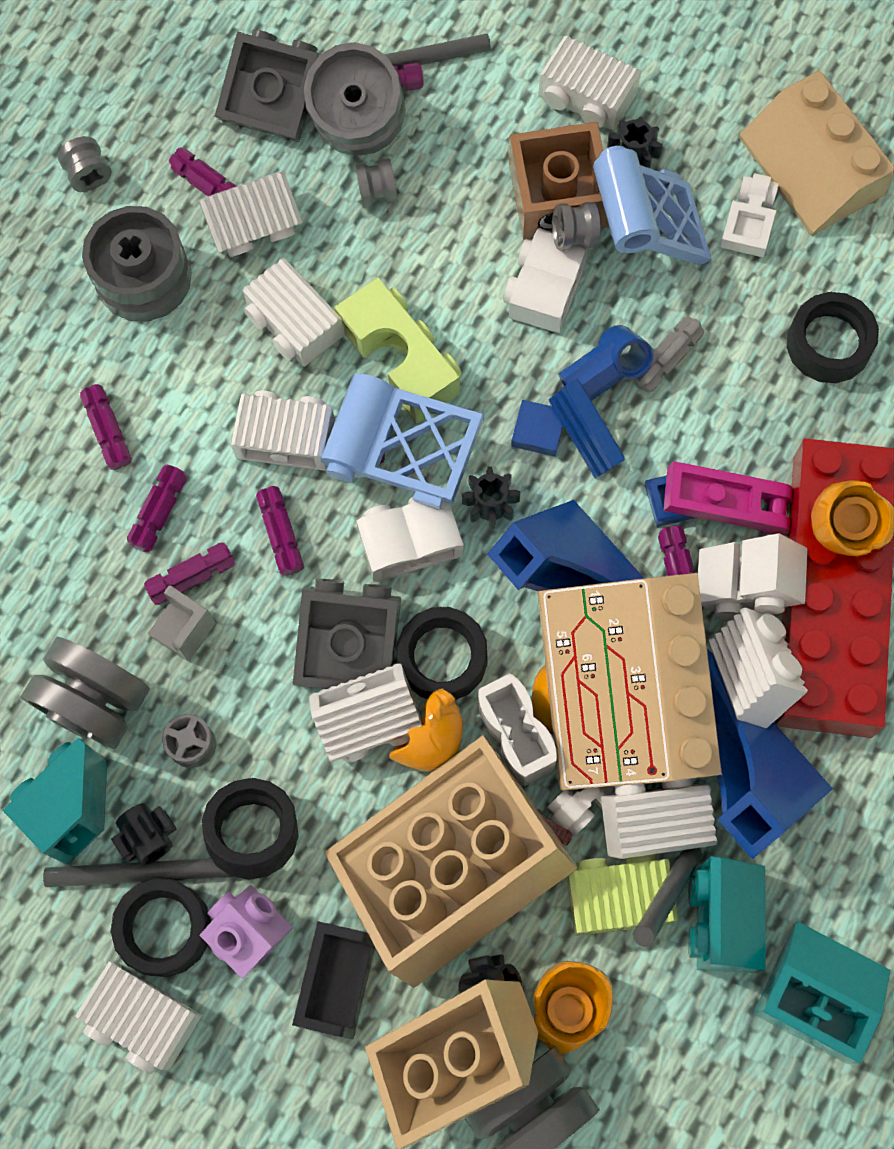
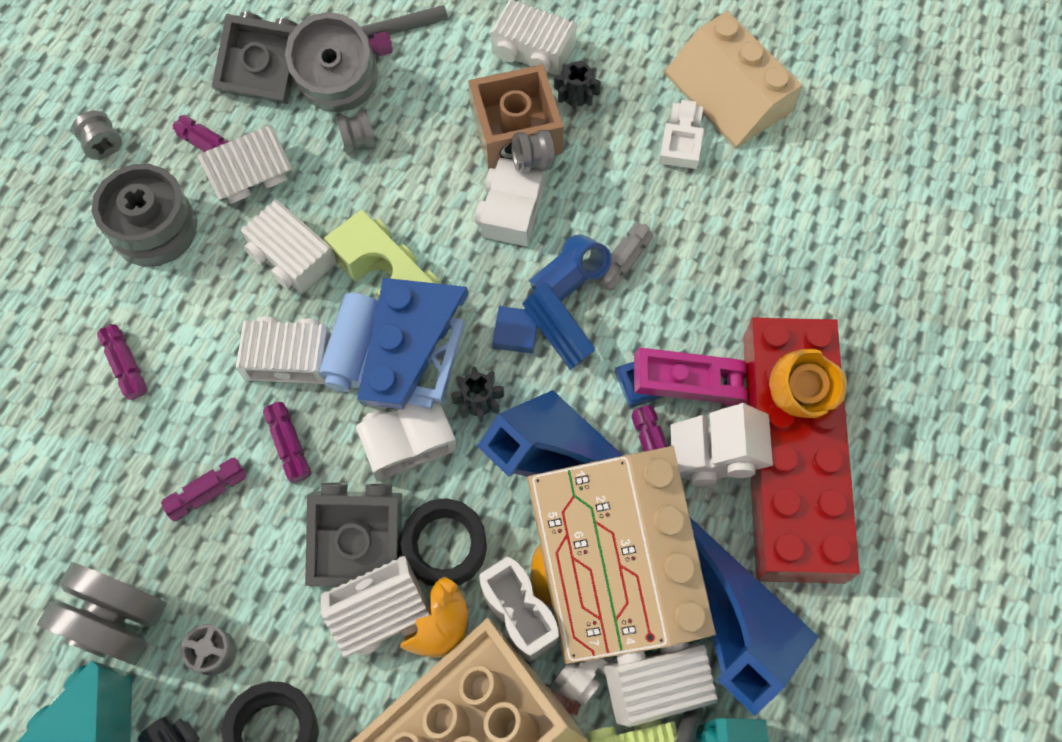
camera: 10 degrees left, 5 degrees down
magenta axle [127,464,187,552] -> none
light grey panel [148,585,216,662] -> none
light blue piece [593,146,712,265] -> none
white brick [709,608,808,728] -> none
black tyre [787,292,879,384] -> none
none -> blue wing [357,278,469,410]

